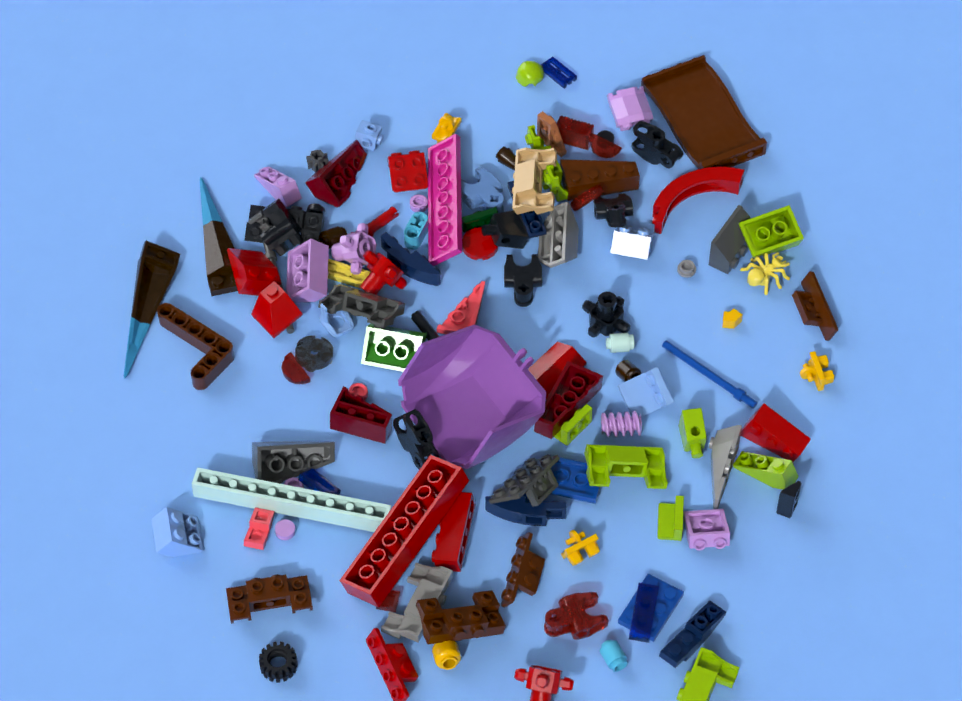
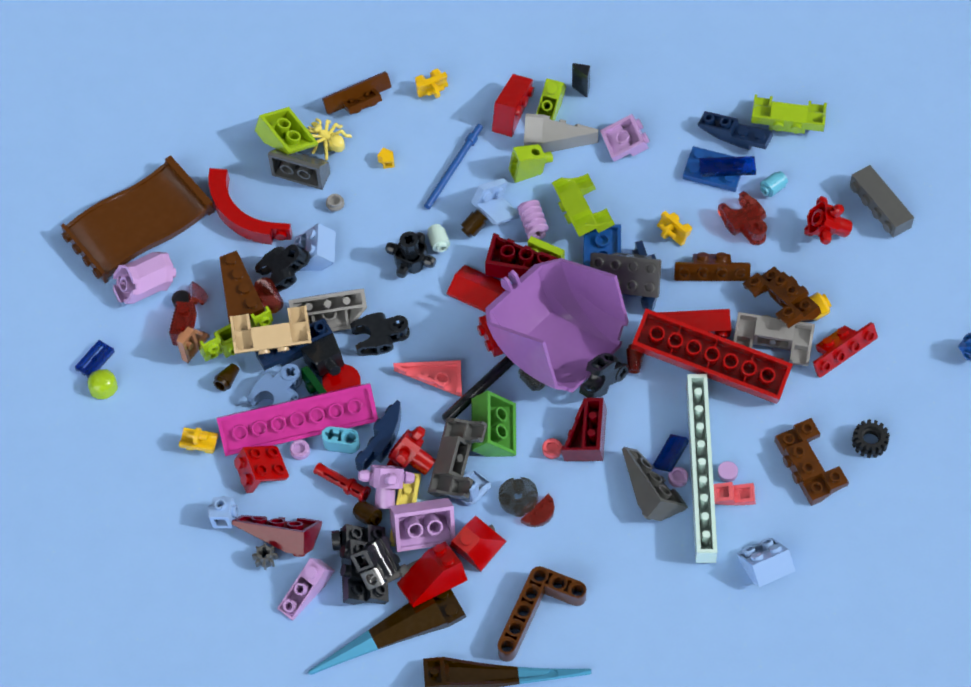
camera: 100 degrees left, 5 degrees up
black piece [631,121,683,168] -> none
lime panel [657,495,684,541] -> none

